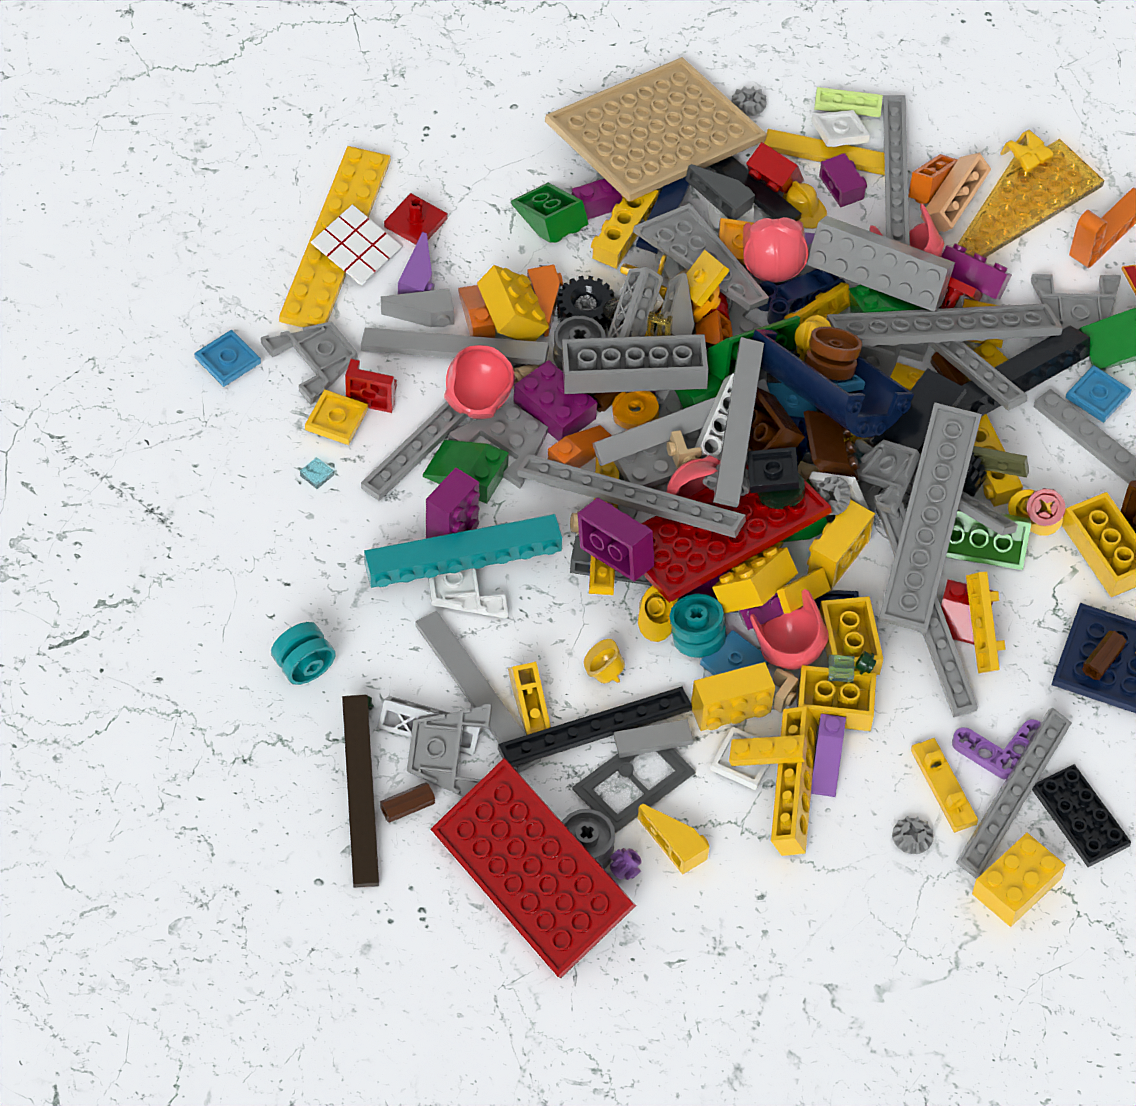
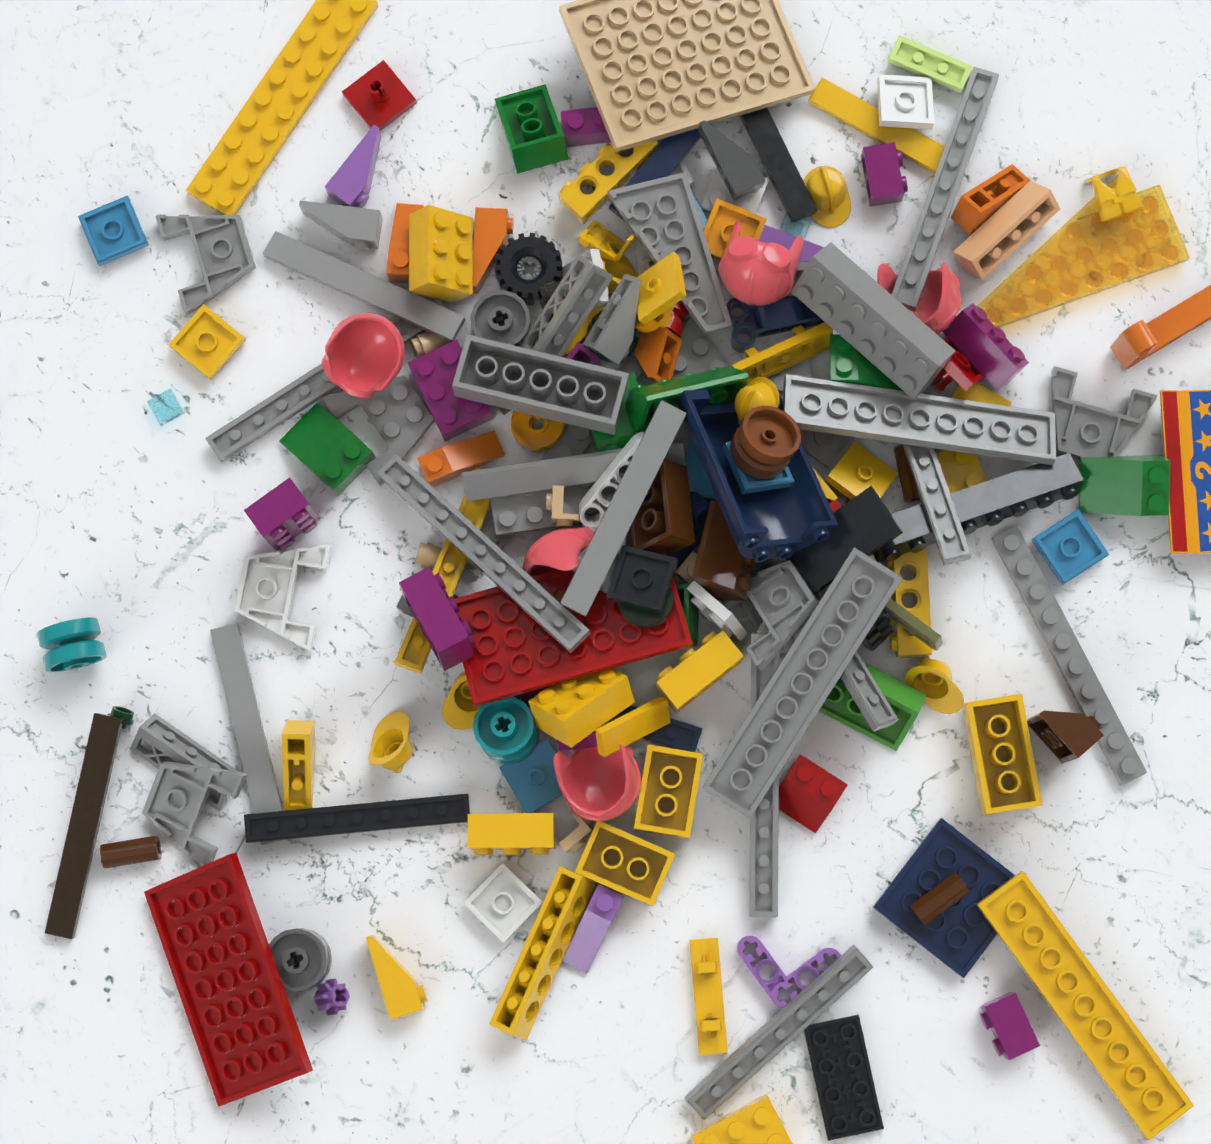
camera: 25 degrees right, 25 degrees up
white piece [311,204,402,285] -> none
red piece [345,359,397,413] -> none
teal brick [364,514,562,588] -> none
dark grey door [572,748,696,833] -> none
light grey tile [614,719,693,758] -> none
clear yellow tile [647,311,673,336] -> none
yellow plate [729,735,807,766] -> none
light grey gear [731,86,767,116] -> none
red slope [746,142,804,194] -> none
light grey gear [817,476,851,515] -> none
clear light blue tile [828,655,854,682] -> none
dark green plate [854,651,876,675] -> none
light grey gear [892,816,933,854] -> none
yellow hinge [966,572,1006,673] -> none
gear [1026,488,1066,526] -> none

